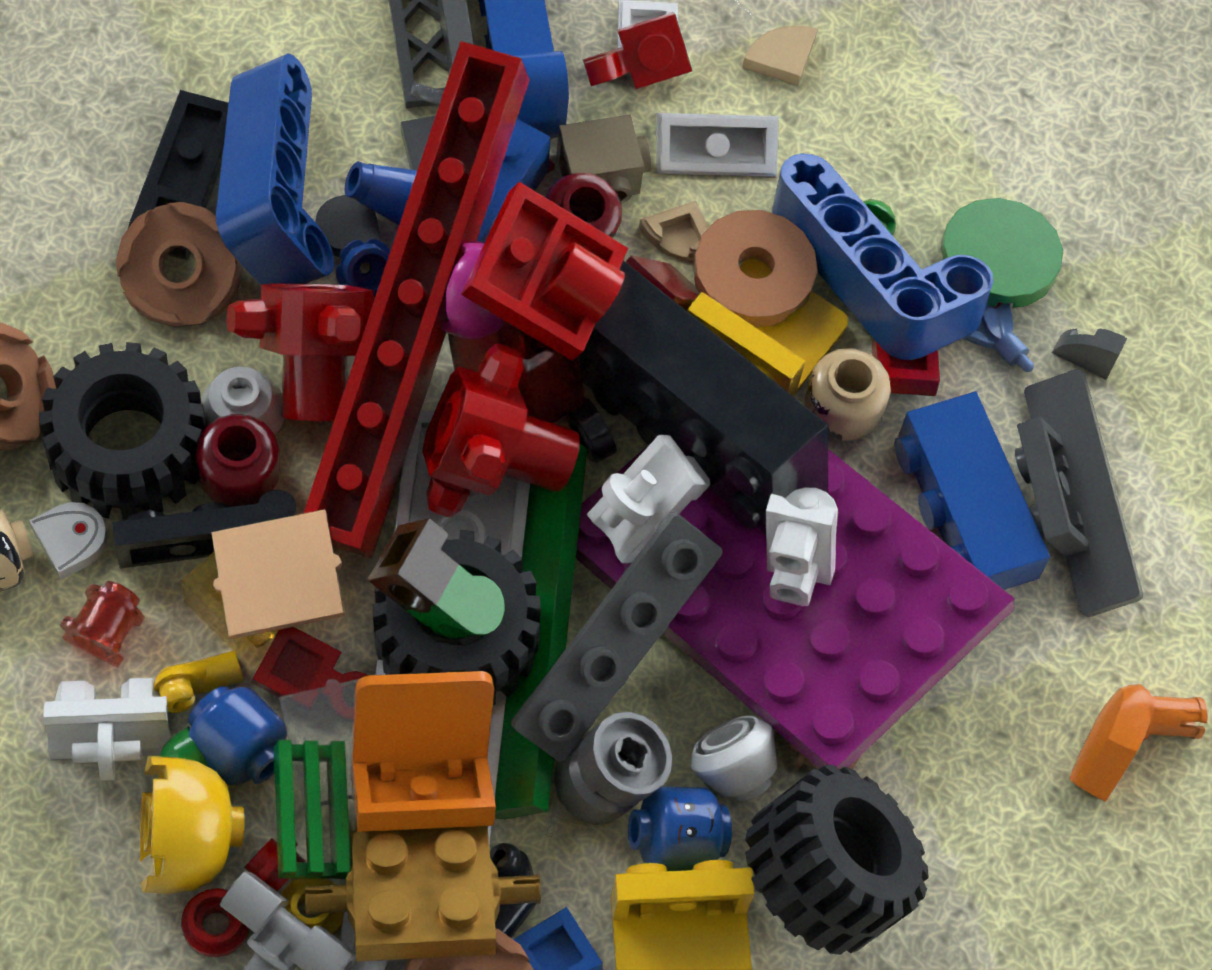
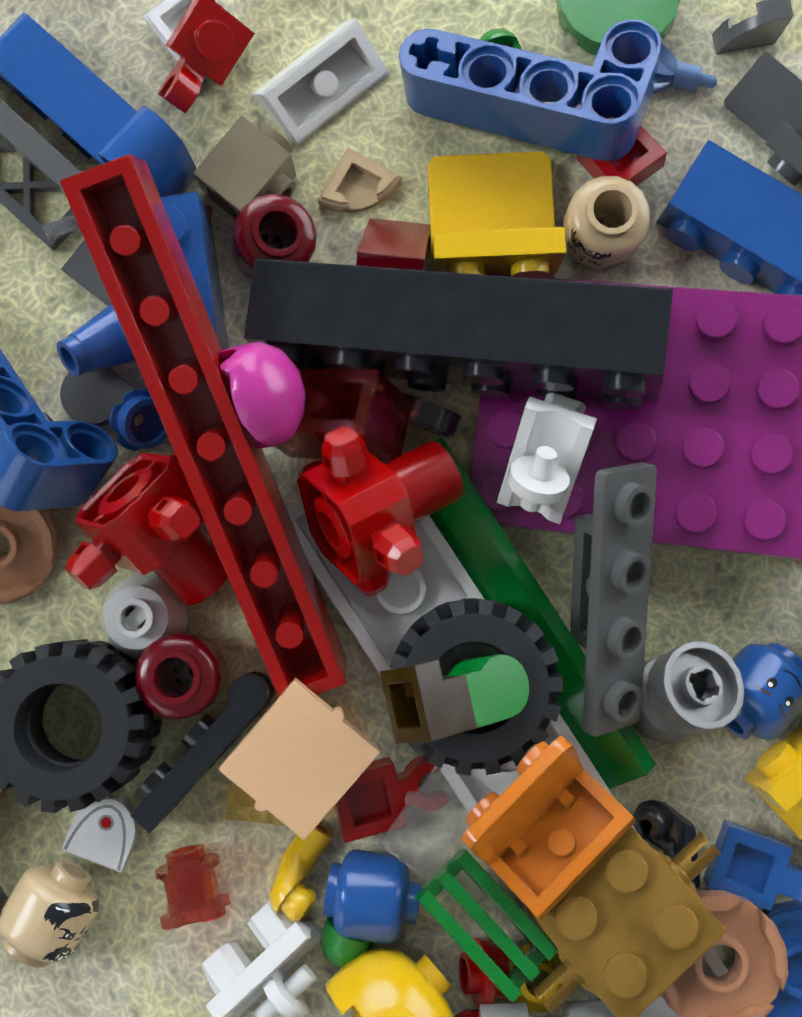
camera: 25 degrees left, 20 degrees up
red plate [461,182,628,361] -> none
white cone [690,716,777,801] -> none
nougat tile [693,210,818,327] -> none
white hips [766,487,838,606] -> none

